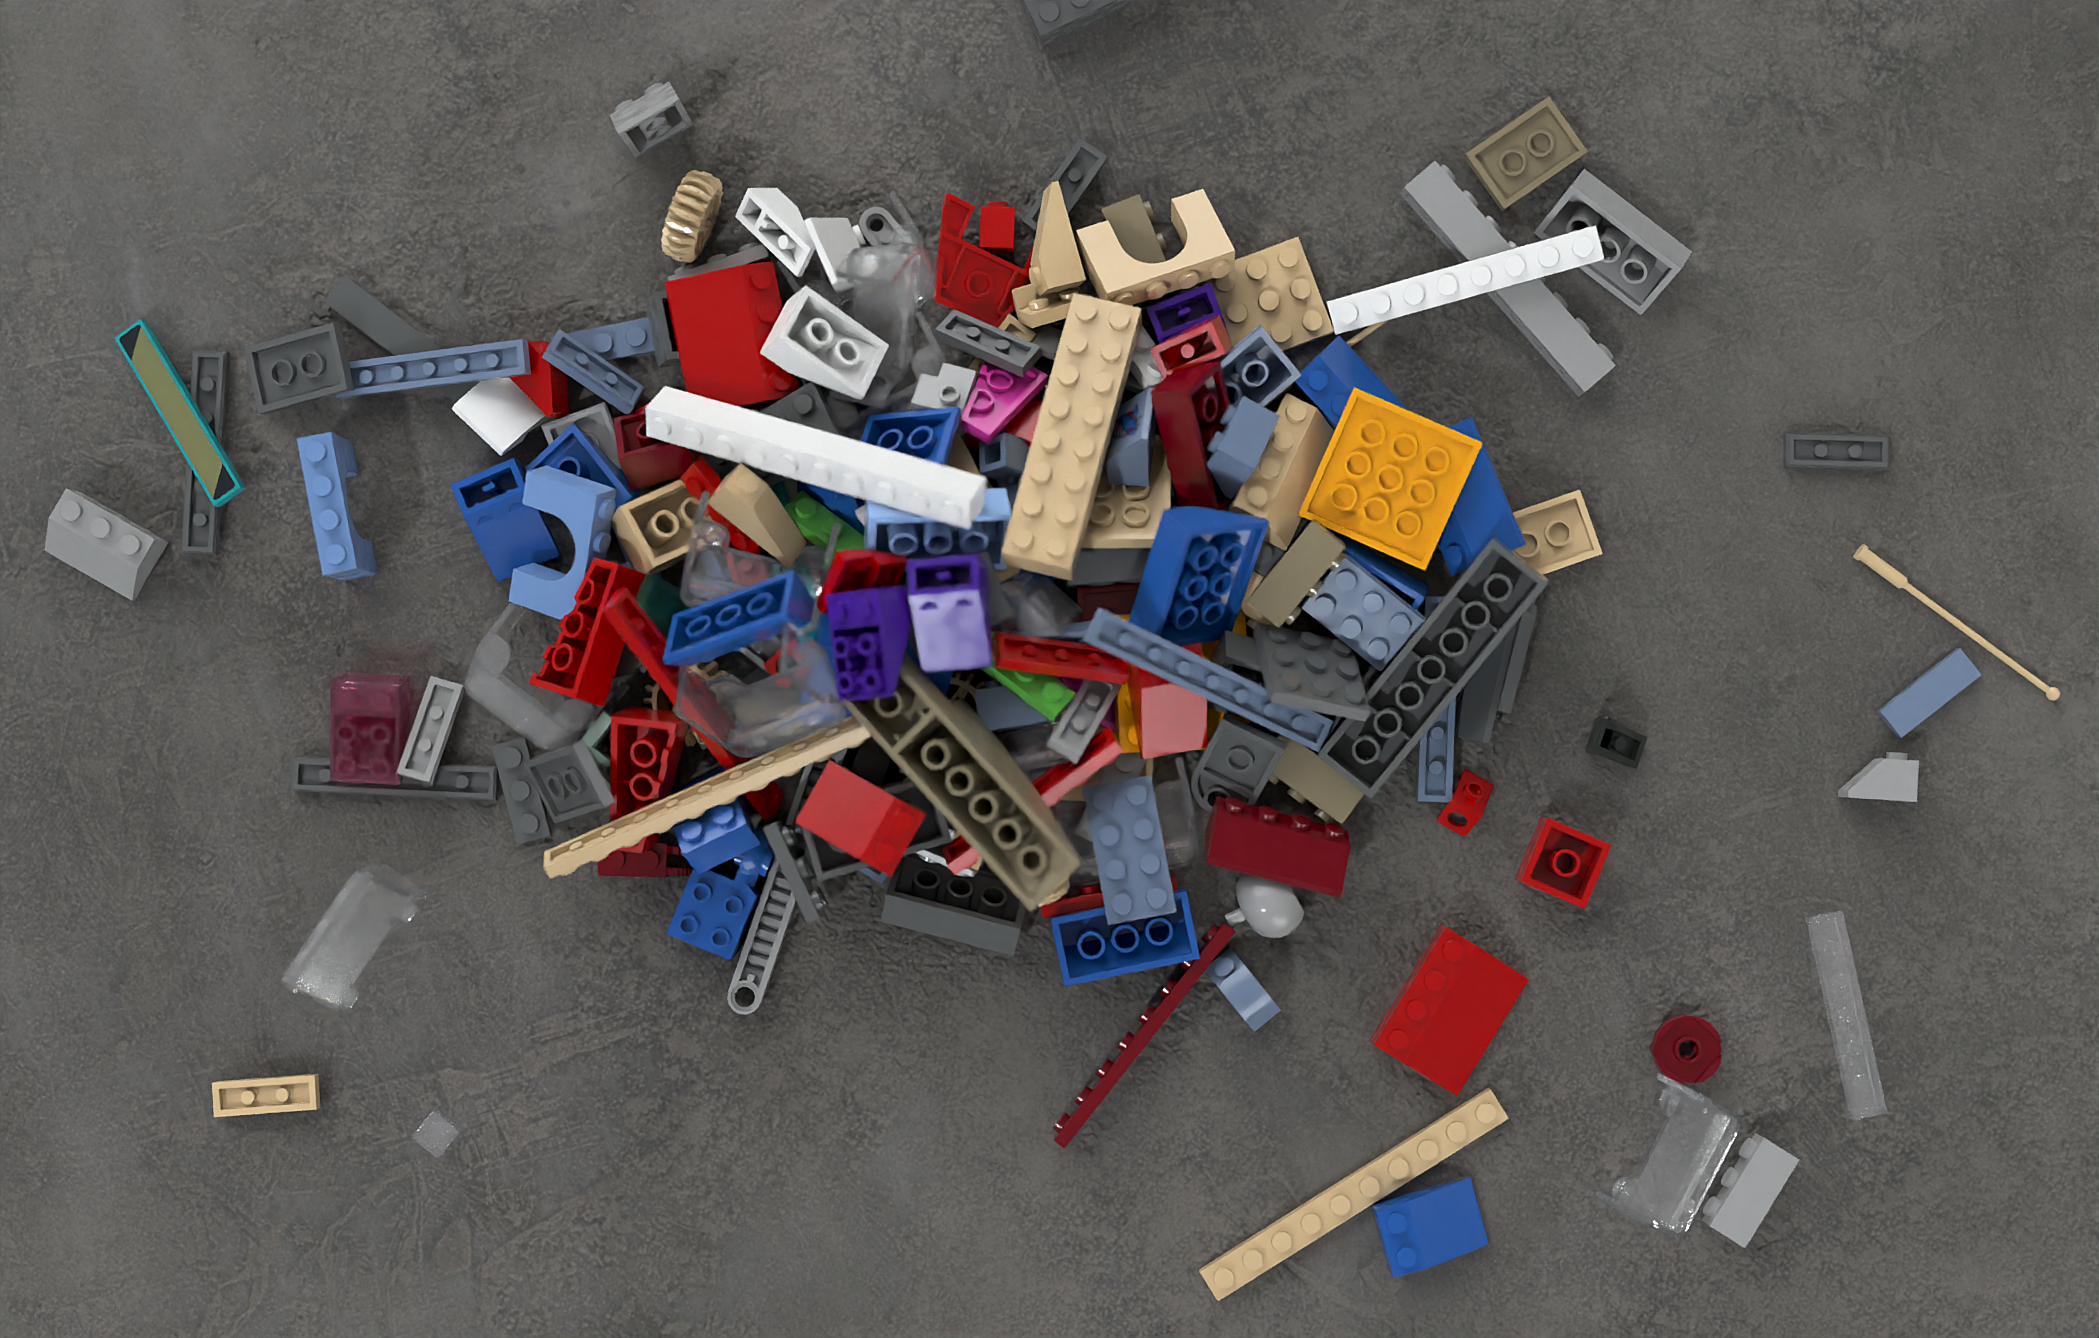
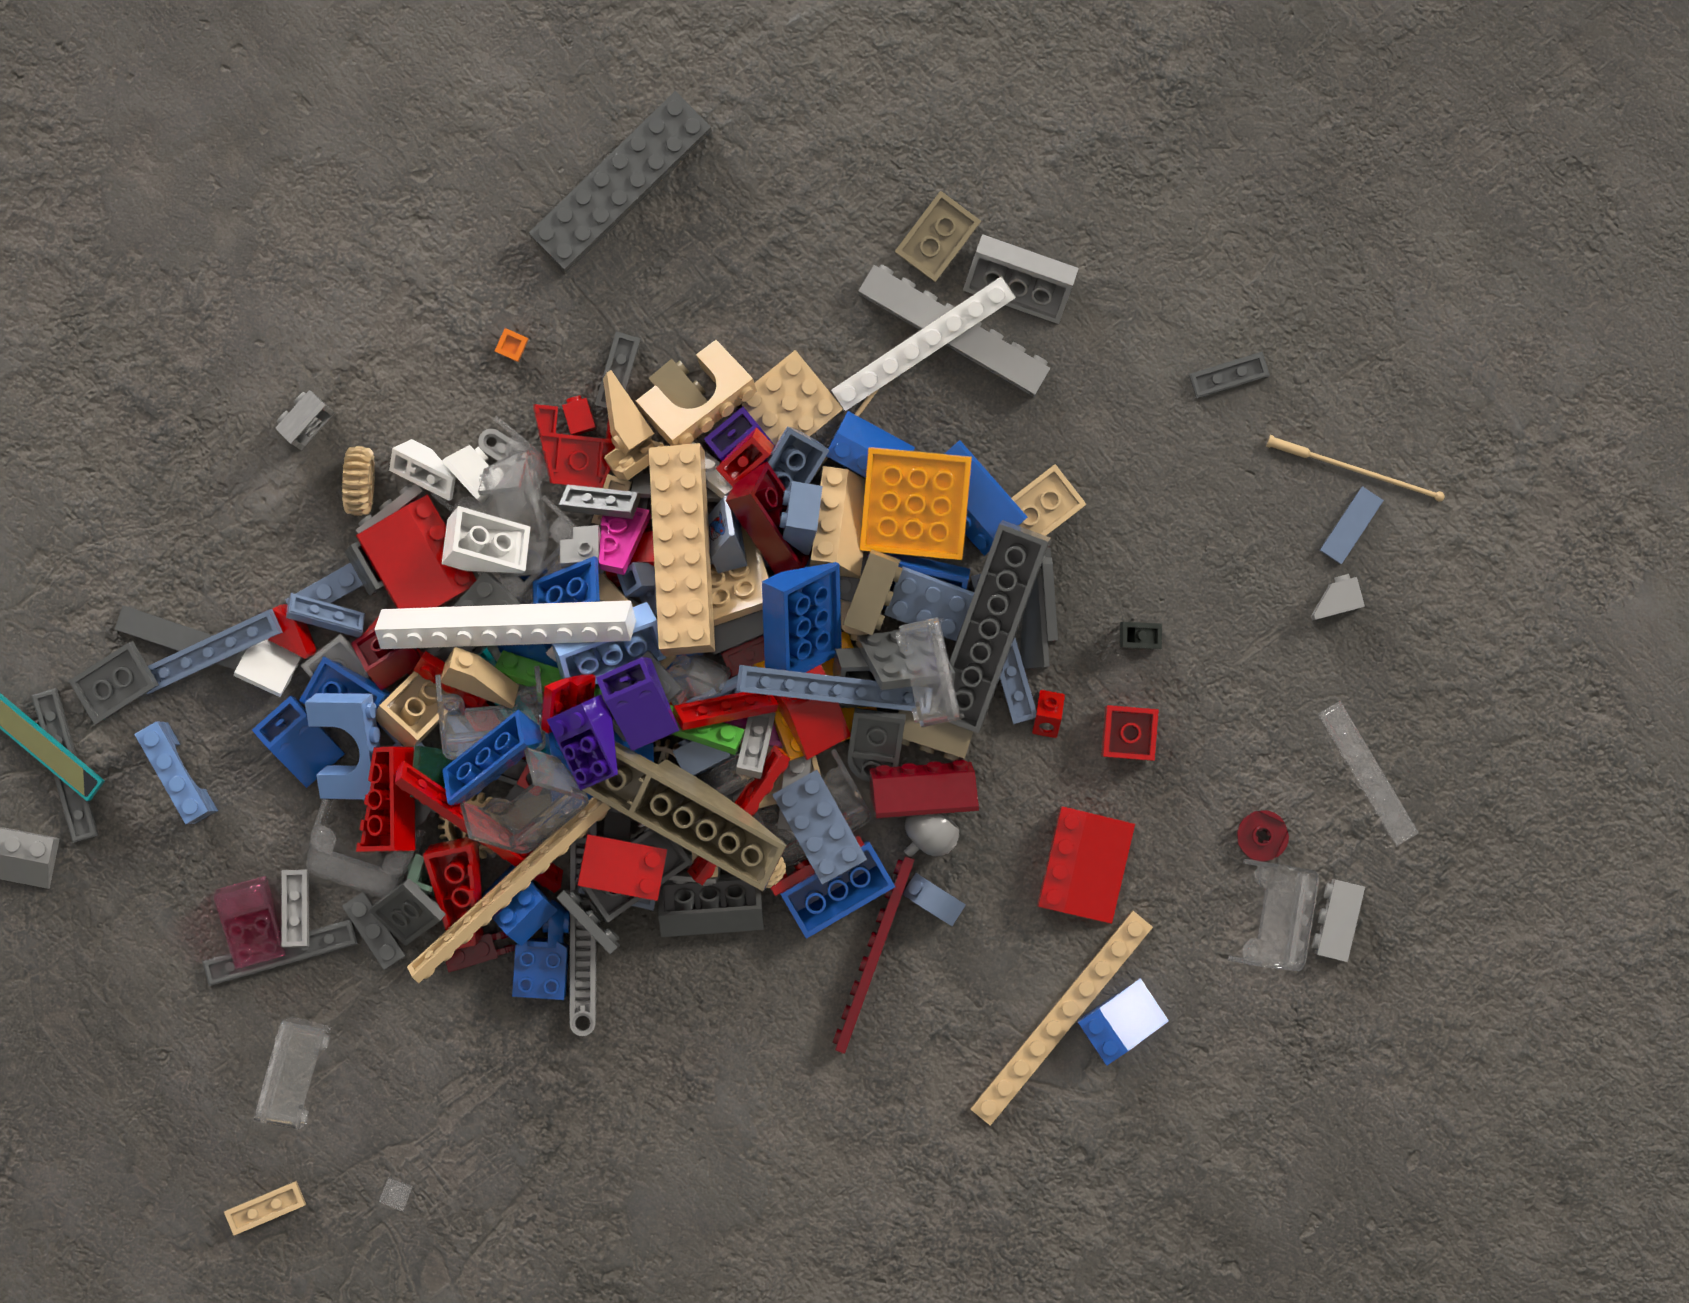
camera: 25 degrees left, 0 degrees up
none -> orange plate [495,328,529,363]
none -> clear windscreen [895,617,964,728]

